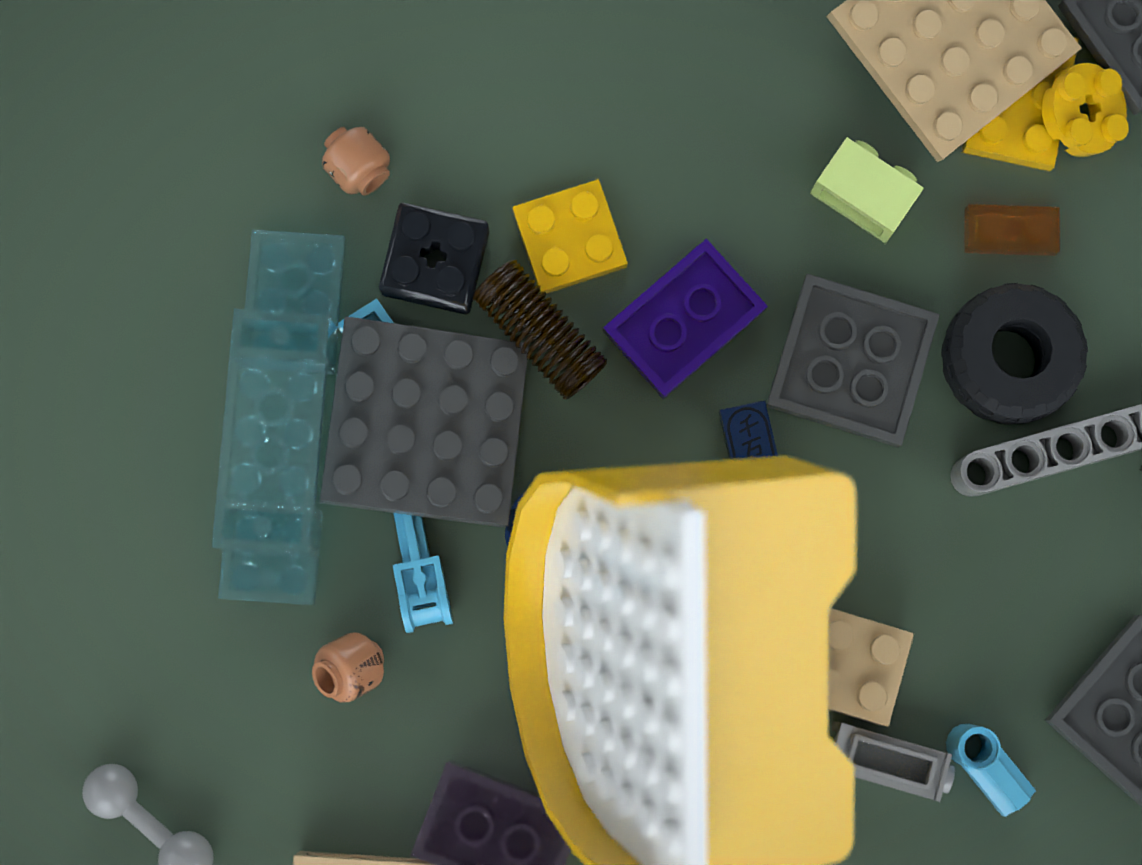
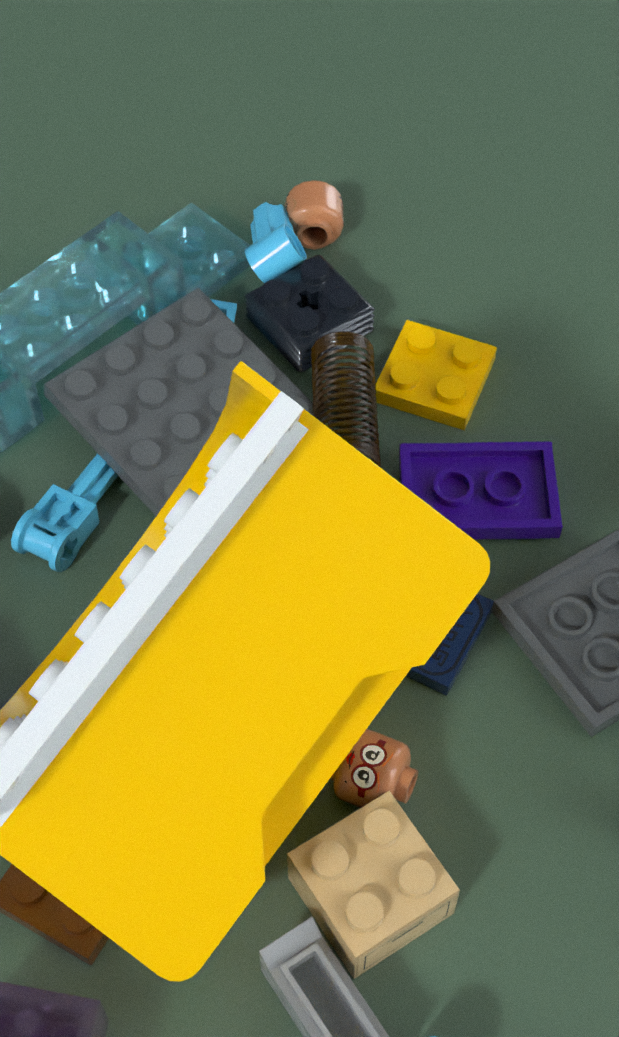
camera: 45 degrees right, 25 degrees down
none -> medium azure piece [245,202,307,283]

